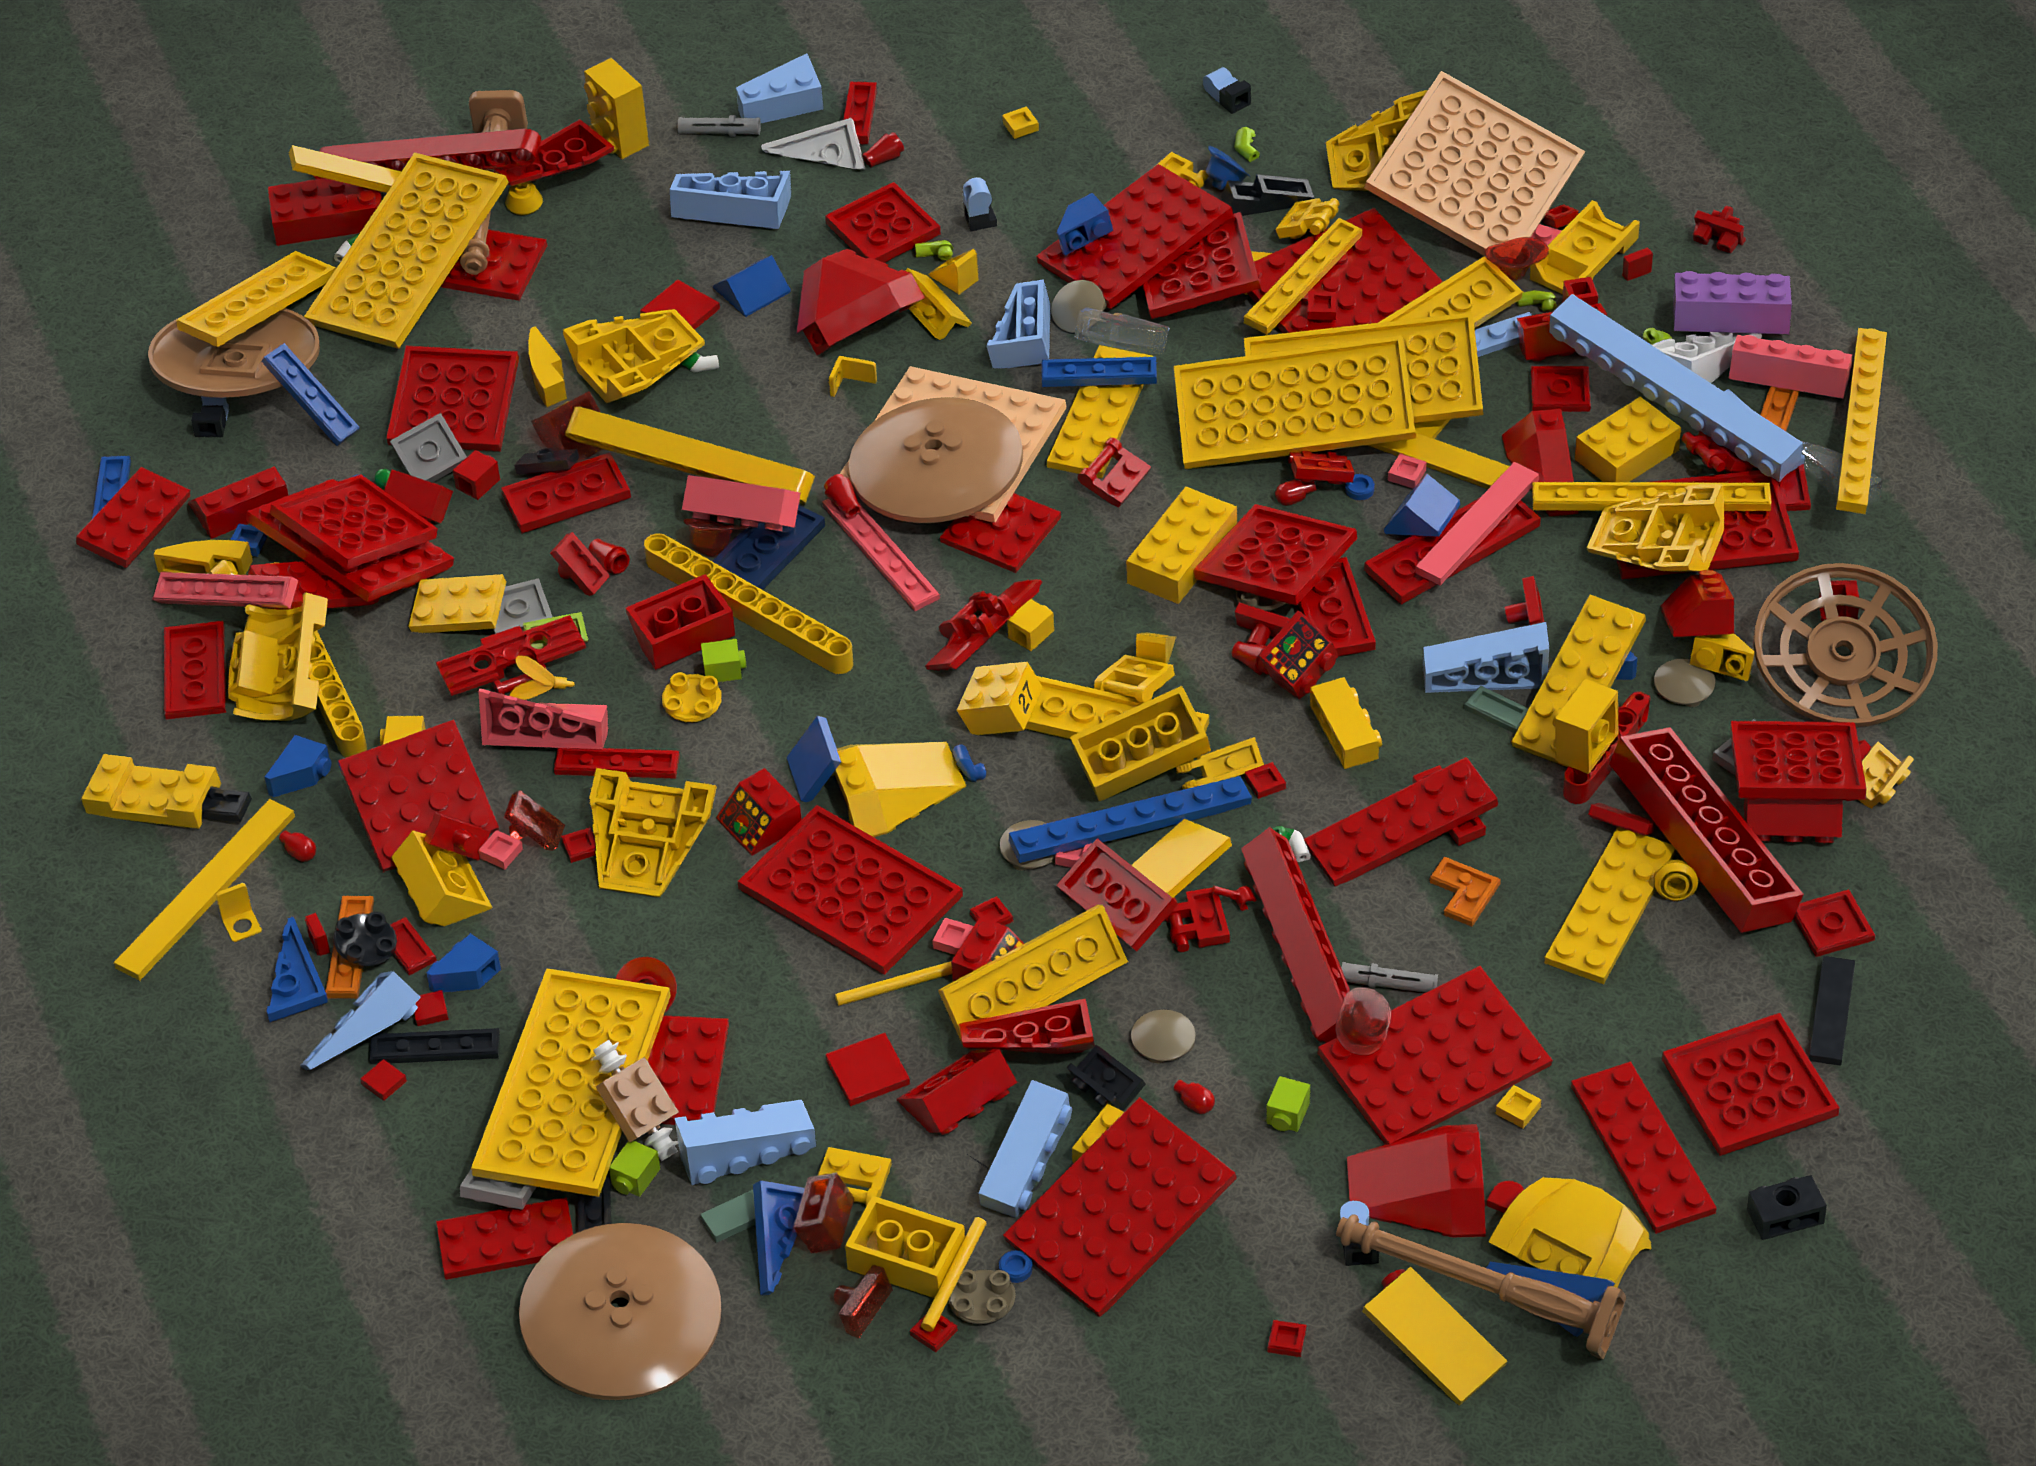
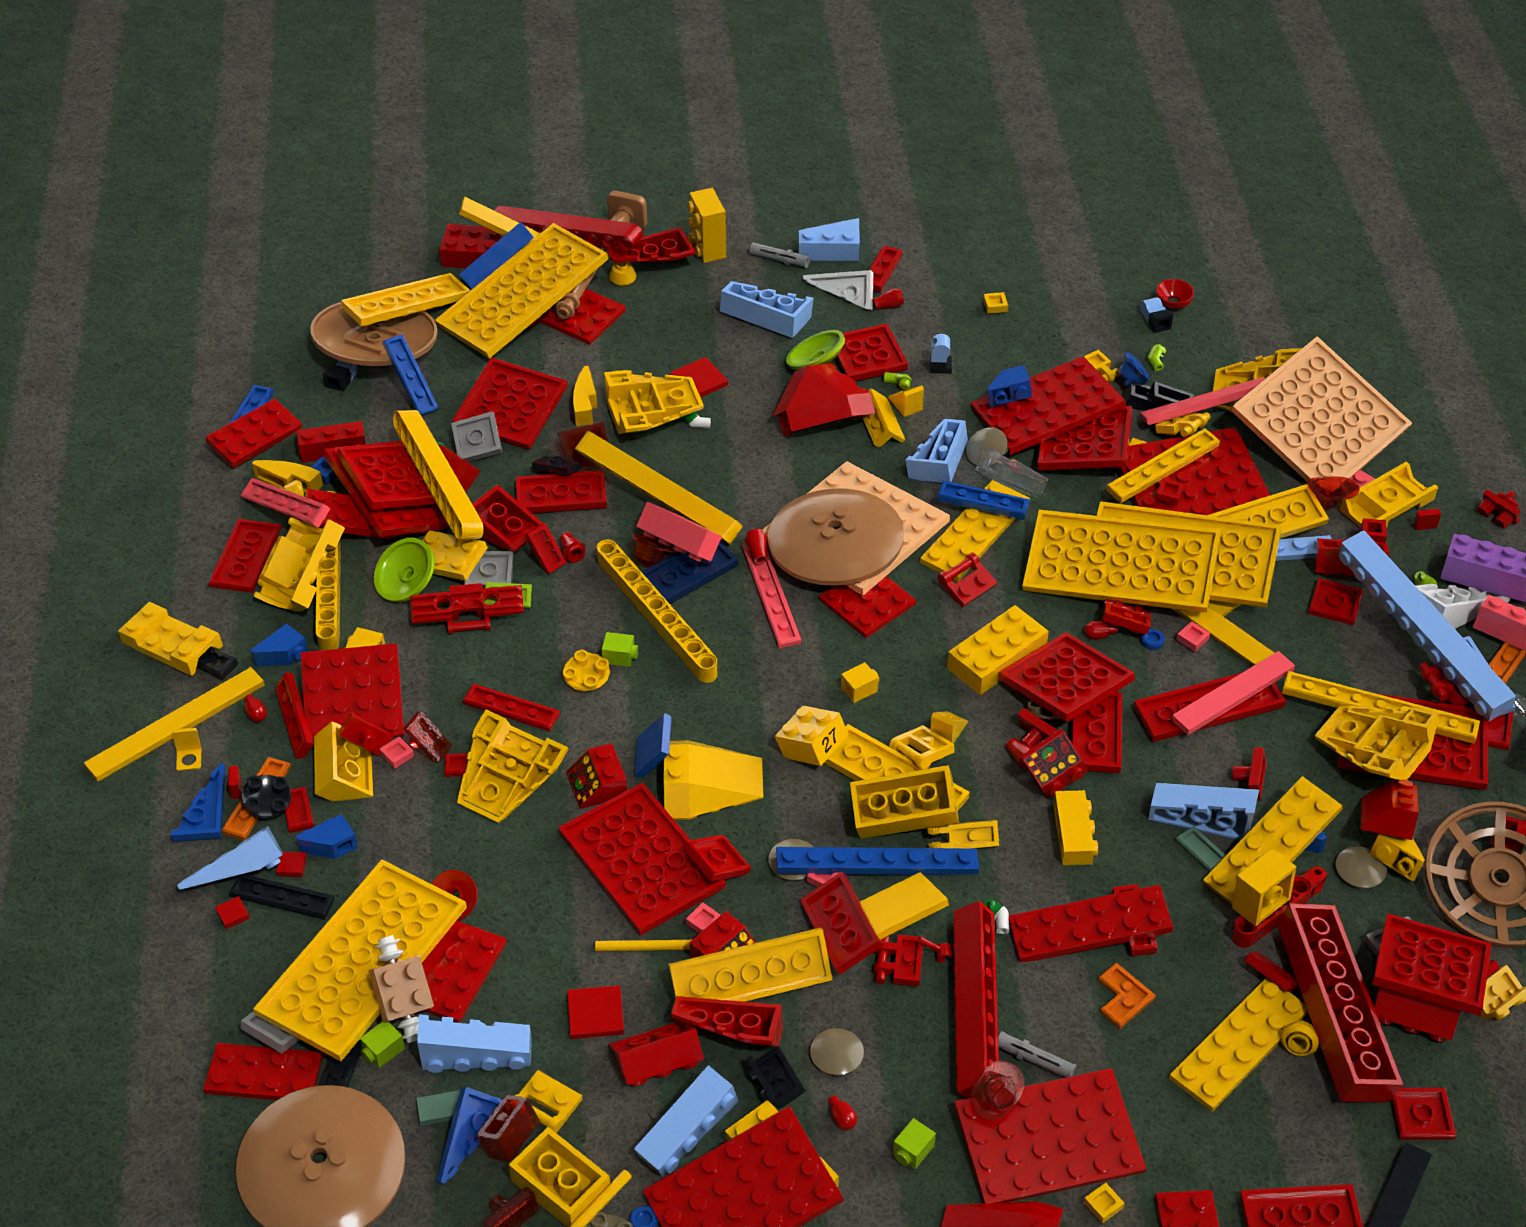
camera: 15 degrees right, 0 degrees up
red brick [453,450,500,500] -> none
coral wedge [478,689,608,749] -> none
yellow piece [509,656,575,700] -> none
red slope [626,574,735,670] -> none
blue slope [713,255,791,317] -> none
yellow bracket [829,356,877,397] -> none
red piece [925,579,1042,671] -> none
blue arm [953,745,986,782] -> none
red tile [970,896,1013,926] -> none
red tile [1245,762,1286,799] -> none
slope [1384,474,1460,537] -> none
red wedge [1502,409,1579,516] -> none
lime arm [1516,290,1557,312] -> none
red tile [1542,204,1579,229] -> none
yellow brick [1575,396,1681,482] -> none
none -> red tile [275,672,314,759]
none -> lime dish [374,538,435,602]
none -> yellow beam [393,410,483,540]
none -> blue tile [459,222,534,290]
none -> red slope [472,484,543,553]
none -> red tile [683,835,751,882]
none -> lime dish [786,330,845,370]
none -> coral tile [1140,377,1265,425]
none -> red piece [1156,279,1194,309]

